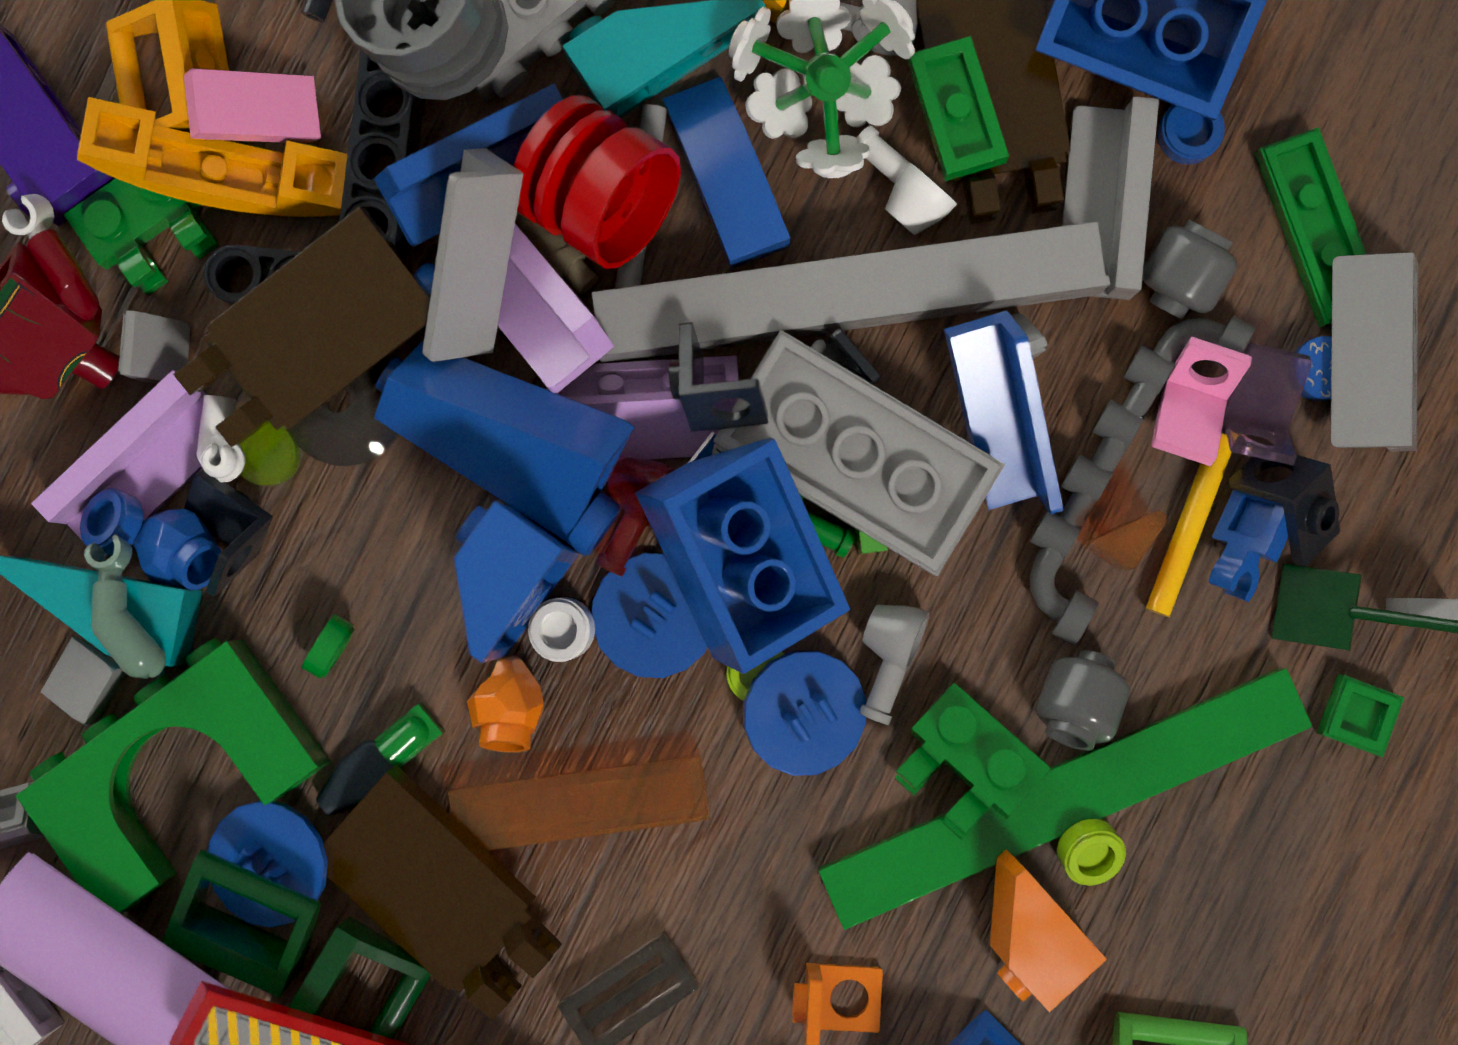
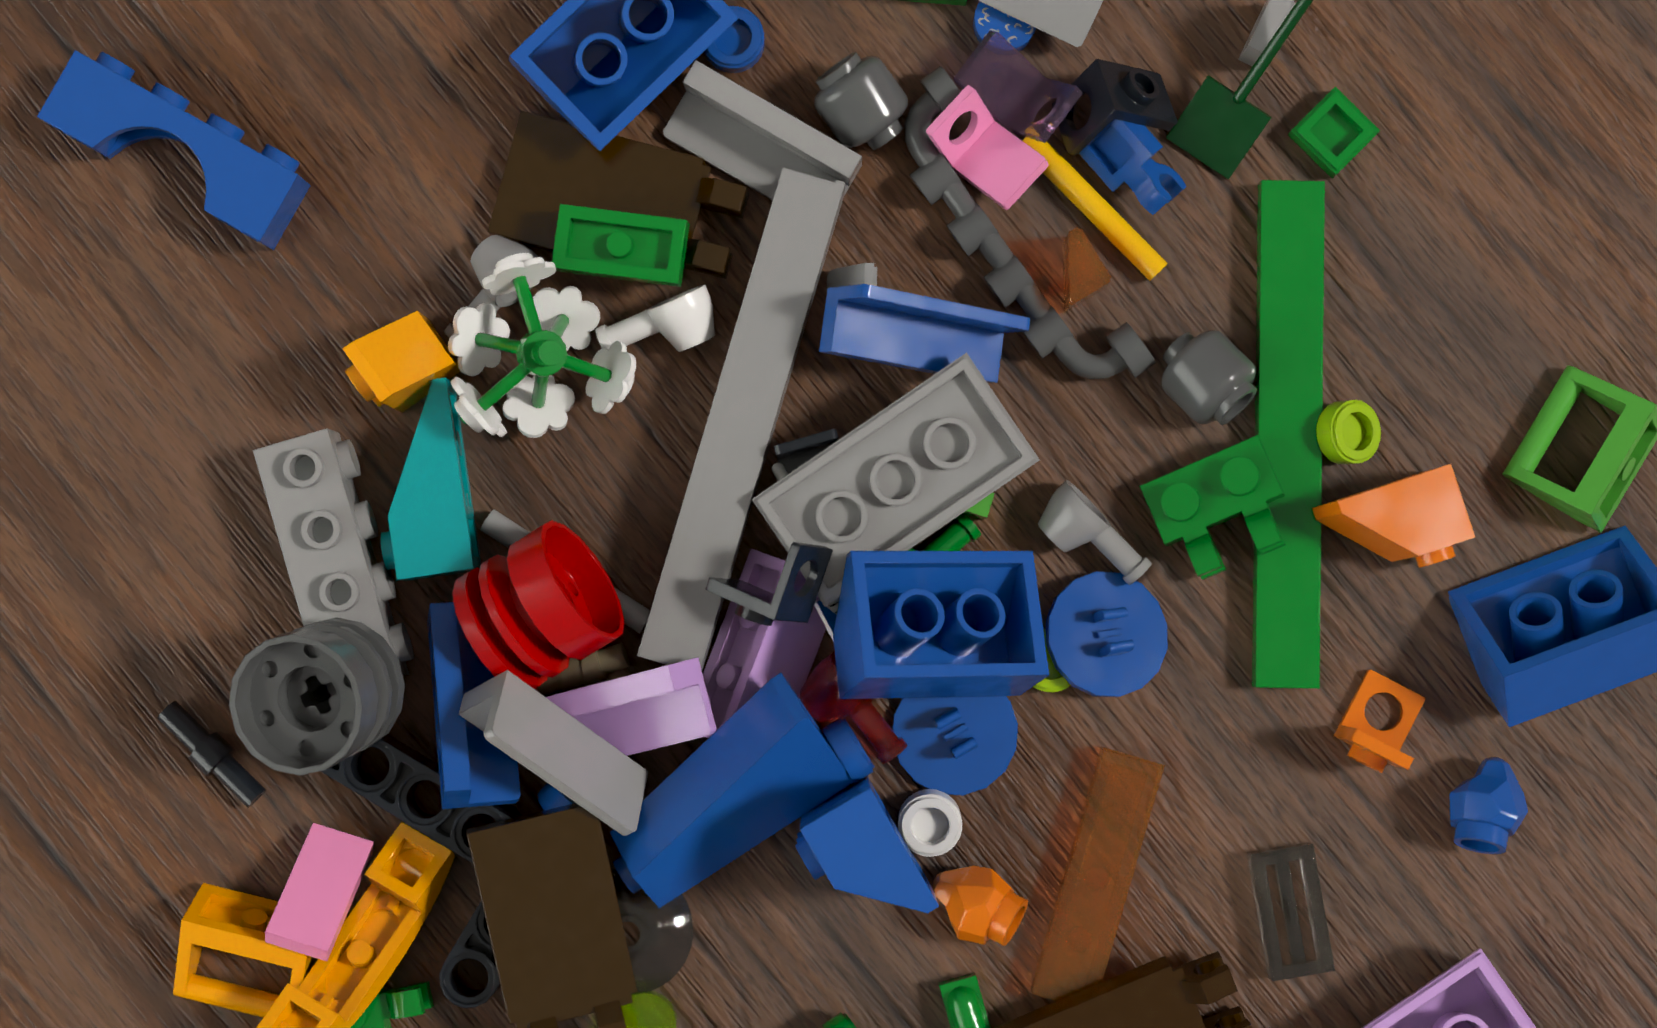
camera: 70 degrees left, 0 degrees up
blue slope [663,77,790,270] -> none

